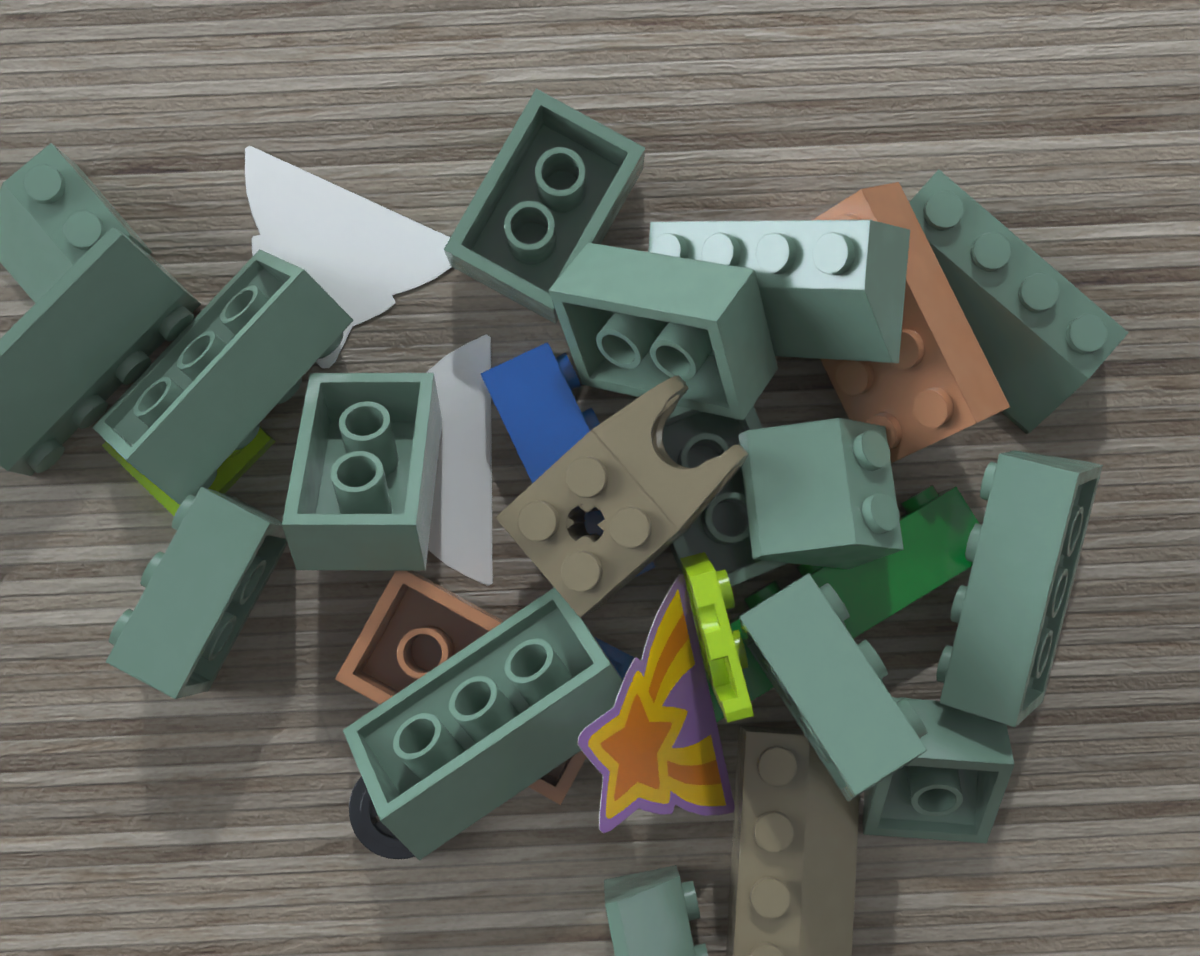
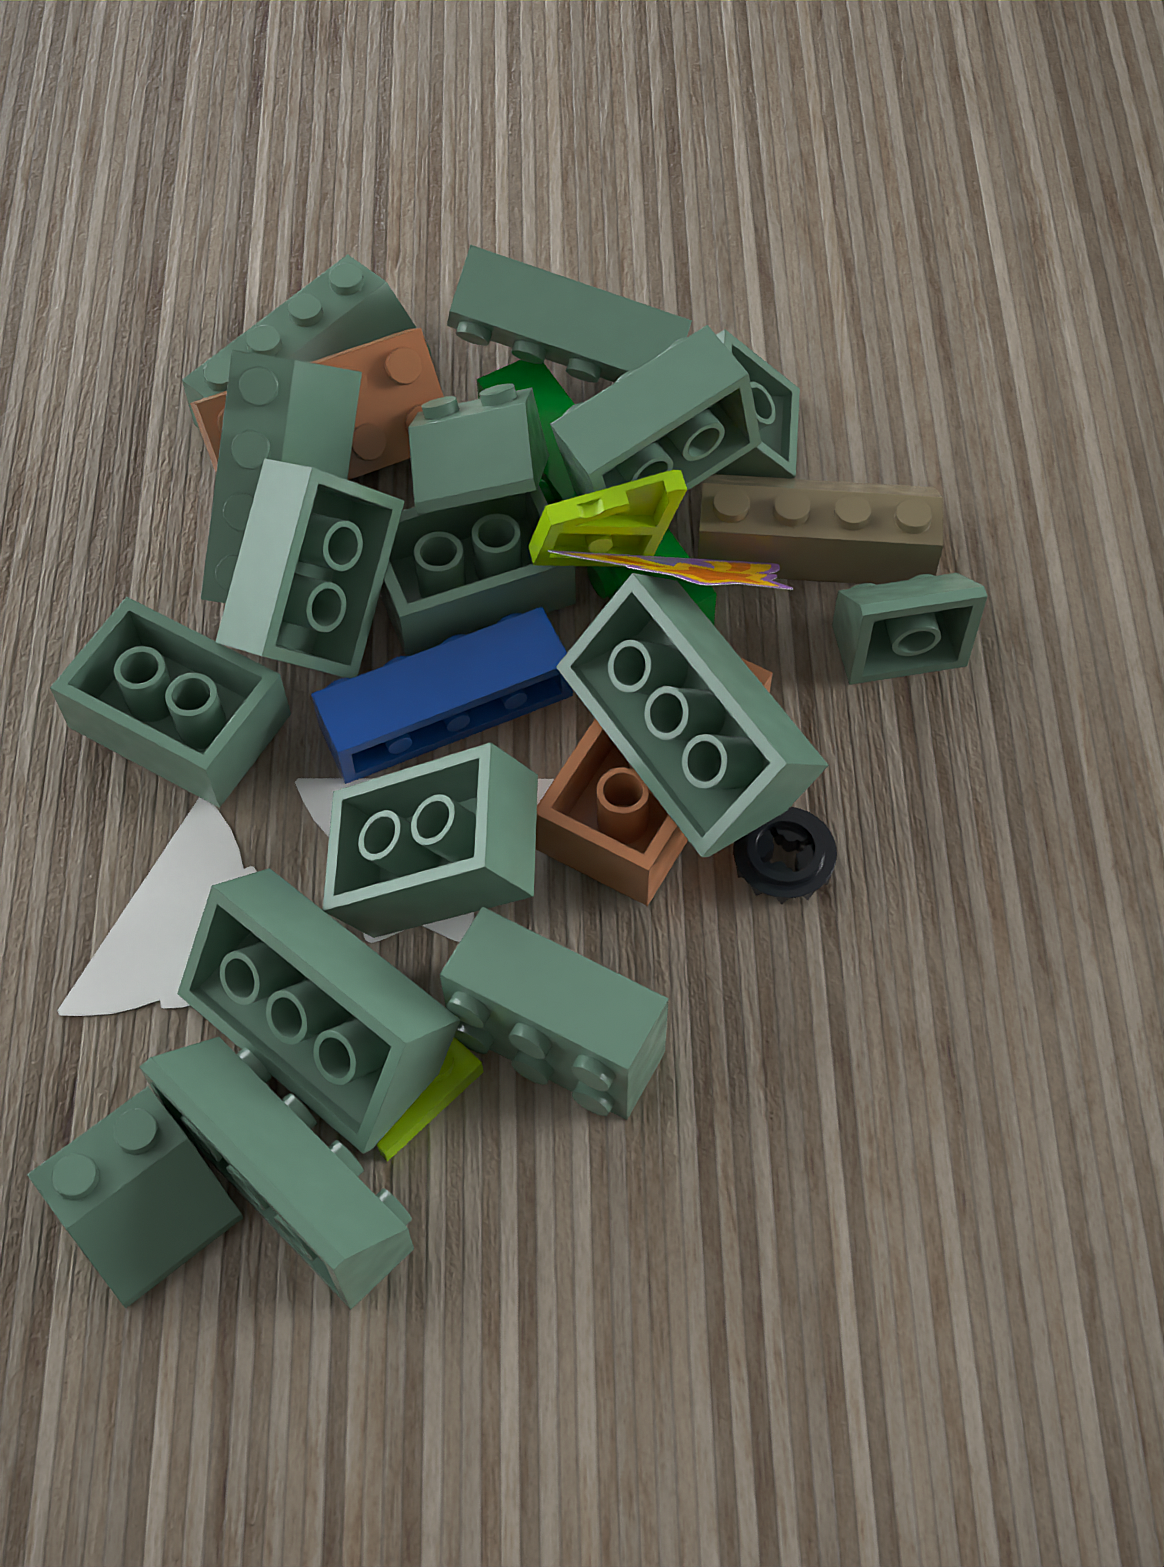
camera: 85 degrees left, 25 degrees down
dark tan brick [495,375,748,618] -> none

